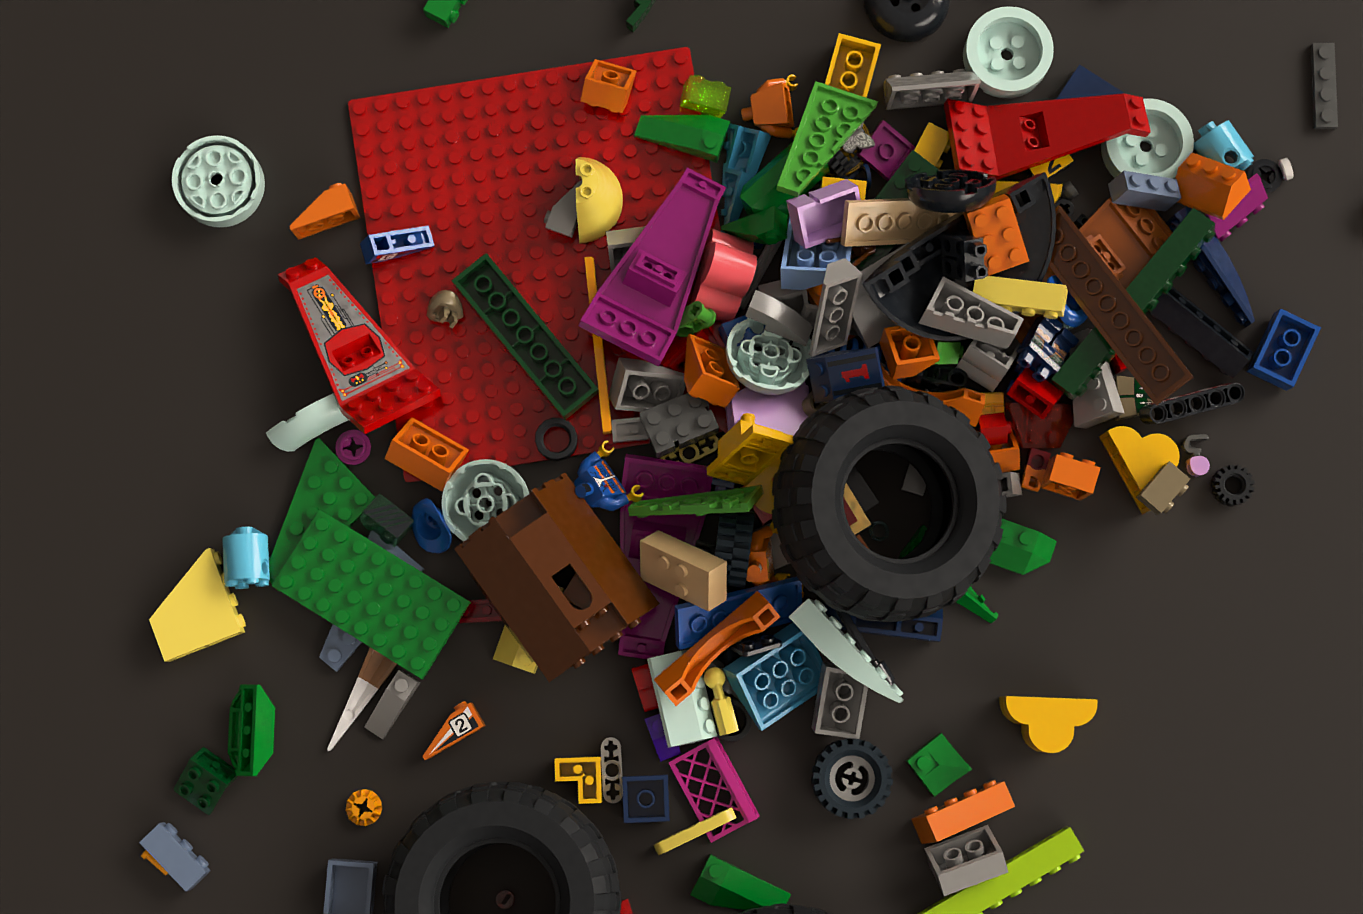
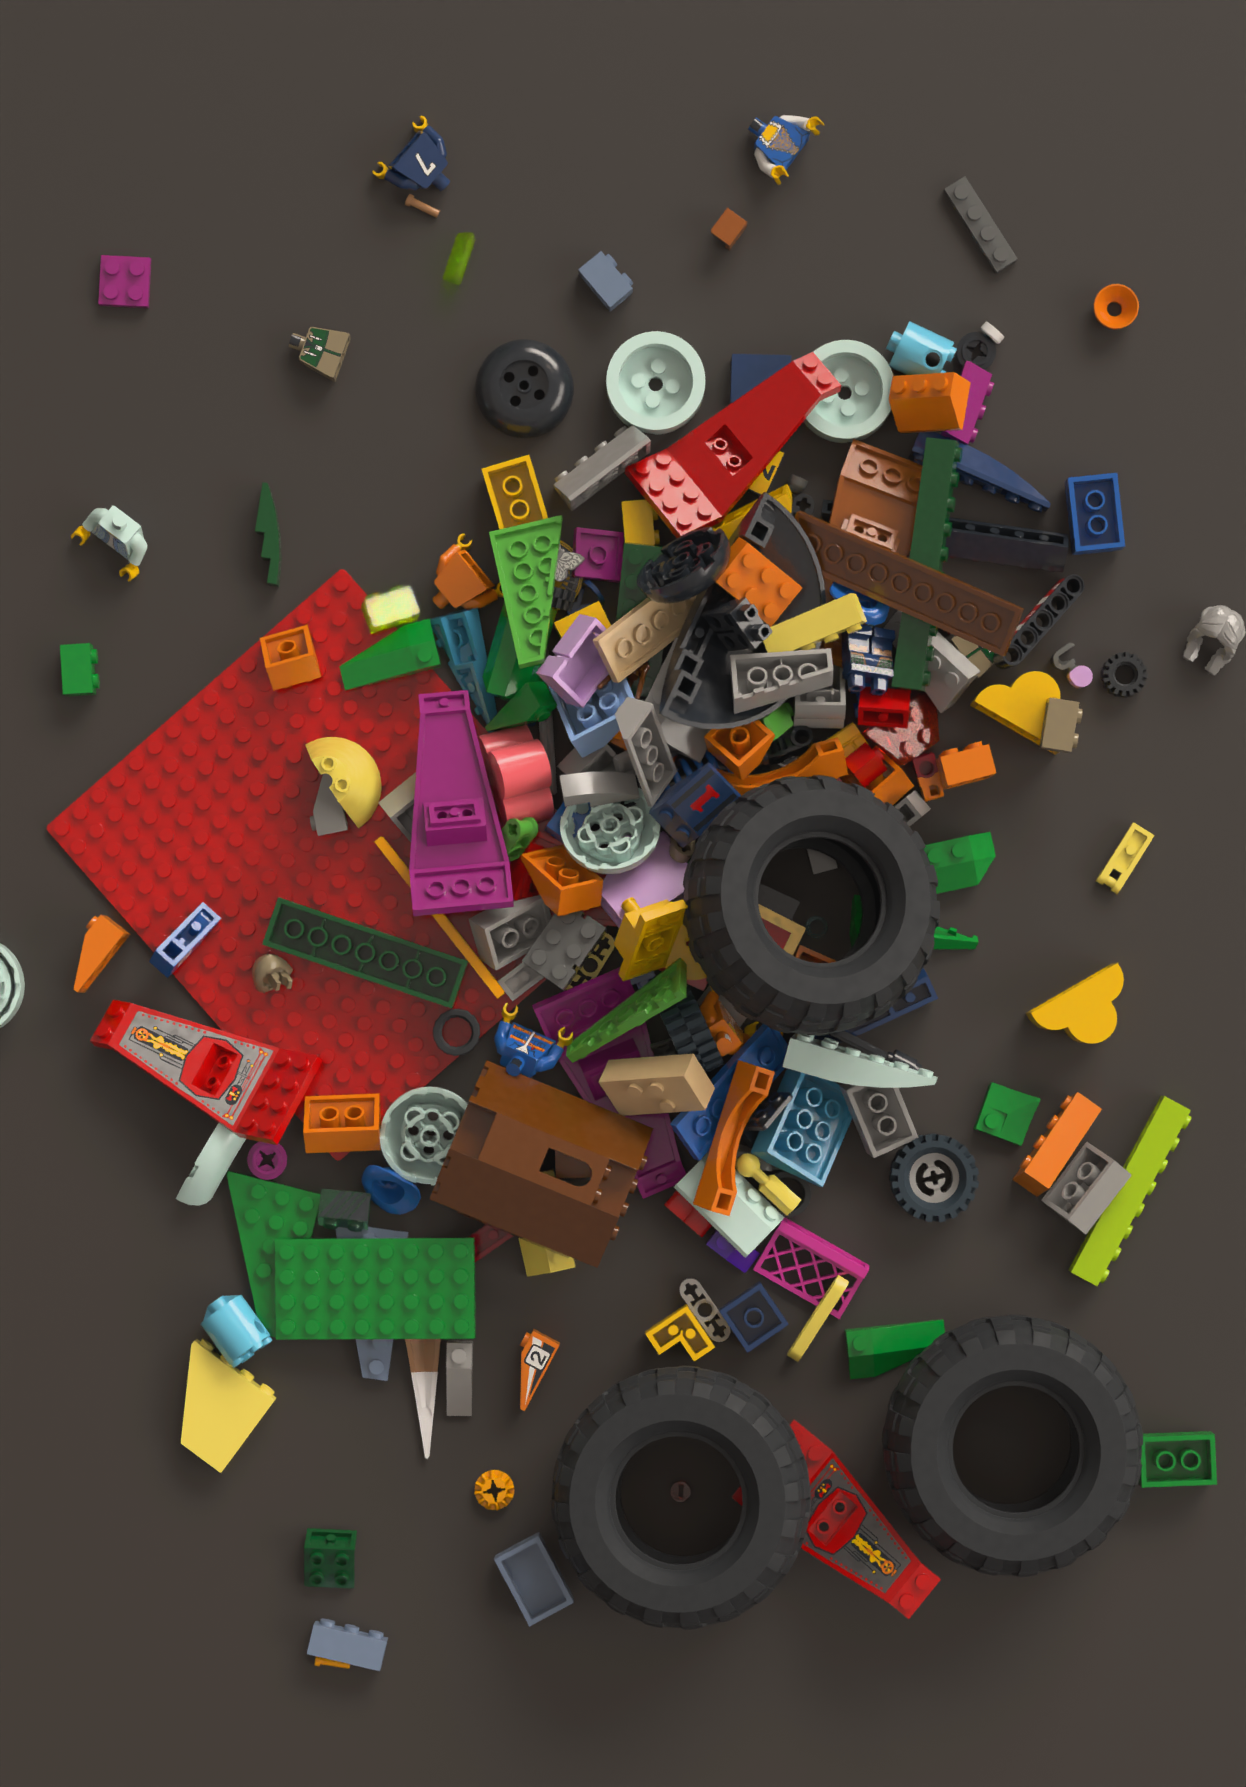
camera: 30 degrees left, 5 degrees up
green wedge [228,684,275,776] -> none
sand blue brick [1108,171,1181,211] -> none
none -> light yellow plate [1096,822,1155,894]
none -> light grey hair [1183,605,1246,676]

